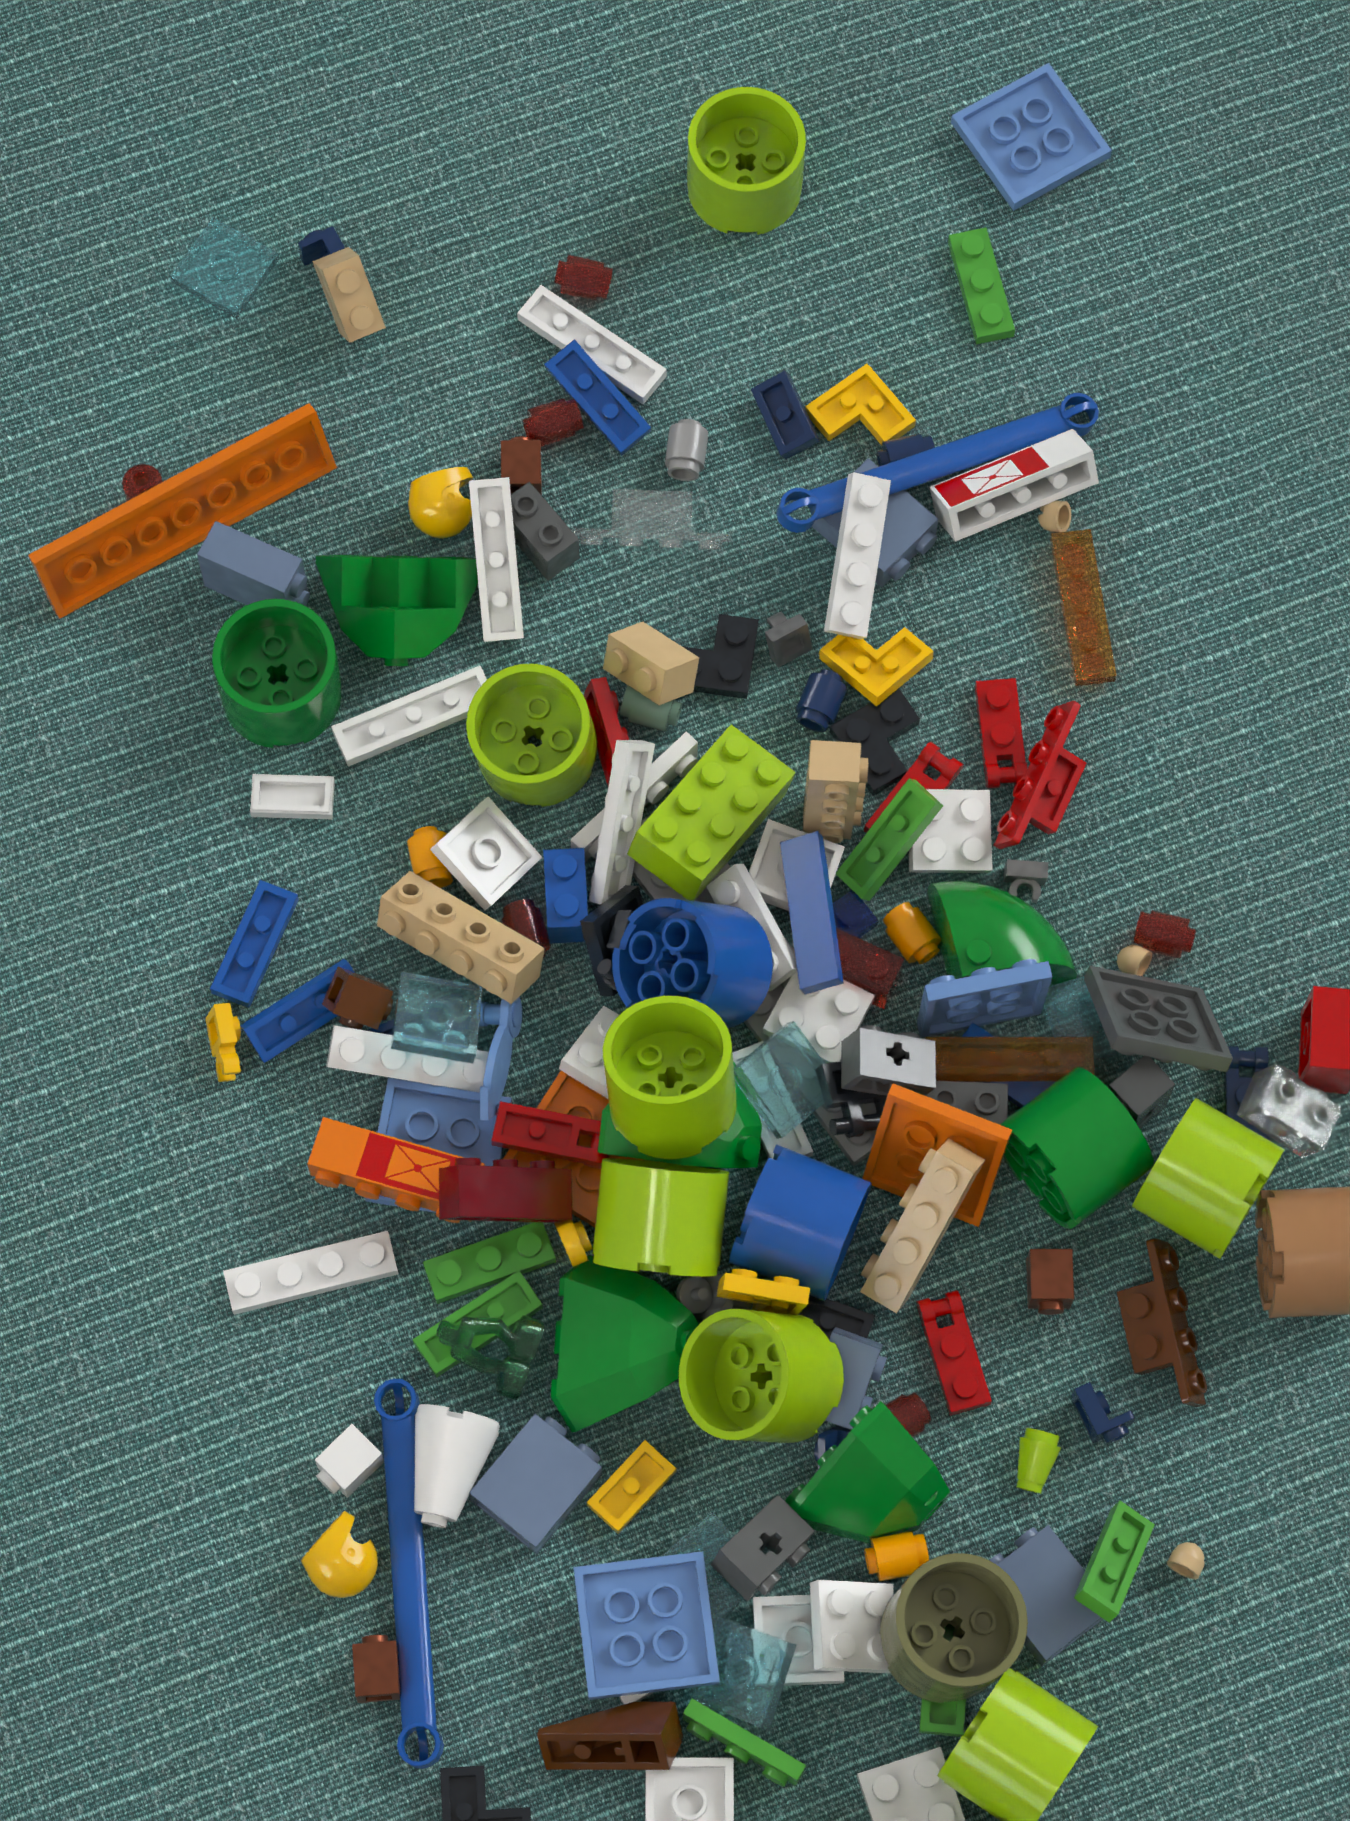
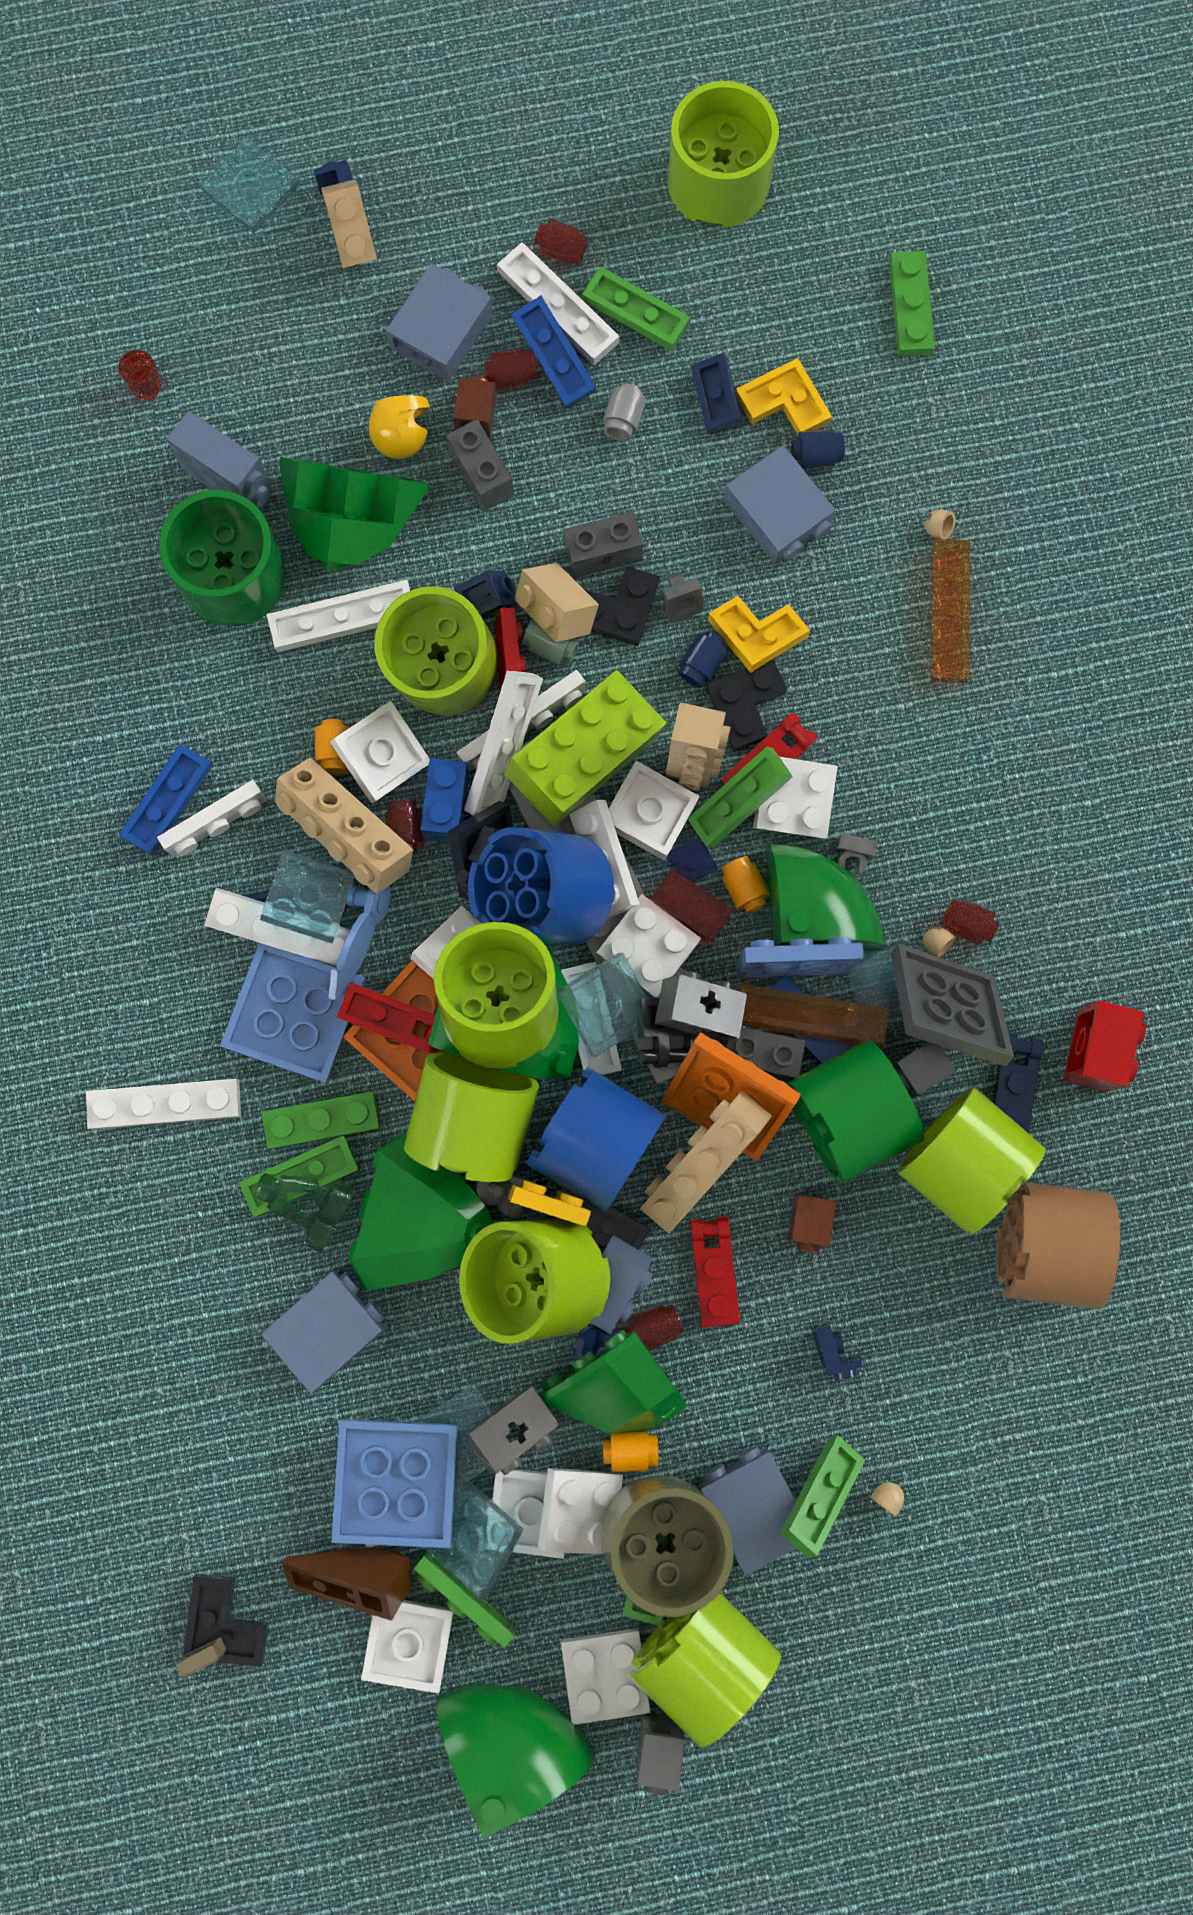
camera: 10 degrees right, 10 degrees up
orange plate [28,403,337,619] -> none
yellow plate [205,1003,241,1082] -> none
blue plate [240,959,354,1063] -> none
white tile [250,774,335,820] -> none
yellow helmet [301,1511,378,1598] -> none
orange brick [307,1117,485,1223] -> none
white brick [315,1424,384,1498] -> none
reddish brown brick [322,966,393,1030] -> none
copper brick [352,1635,400,1703] -> none
blue piece [374,1378,444,1769] -> none
white cone [414,1404,500,1528] -> none
dark red brick [439,1158,572,1223] -> none
white plate [469,477,524,642] -> none
yellow plate [554,1220,593,1267] -> none
clear bracket [571,489,731,549] -> none
yellow plate [587,1440,677,1534] -> none
blue piece [776,393,1099,533] -> none
tile [780,831,844,995] -> none
white plate [824,472,891,639] -> none
white brick [930,429,1099,541] -> none
medium blue plate [951,63,1112,211] -> none
red plate [975,678,1028,789] -> none
red bracket [993,700,1087,849] -> none
lime cone [1016,1428,1061,1494] -> none
reddish brown bracket [1117,1238,1207,1407] -> none
clear brick [1236,1064,1342,1158] -> none
none -> white plate [157,780,267,857]
none -> sand blue brick [386,263,493,382]
none -> dark blue bracket [453,570,517,617]
none -> dark grey brick [563,511,643,578]
none -> bright green plate [582,266,690,352]

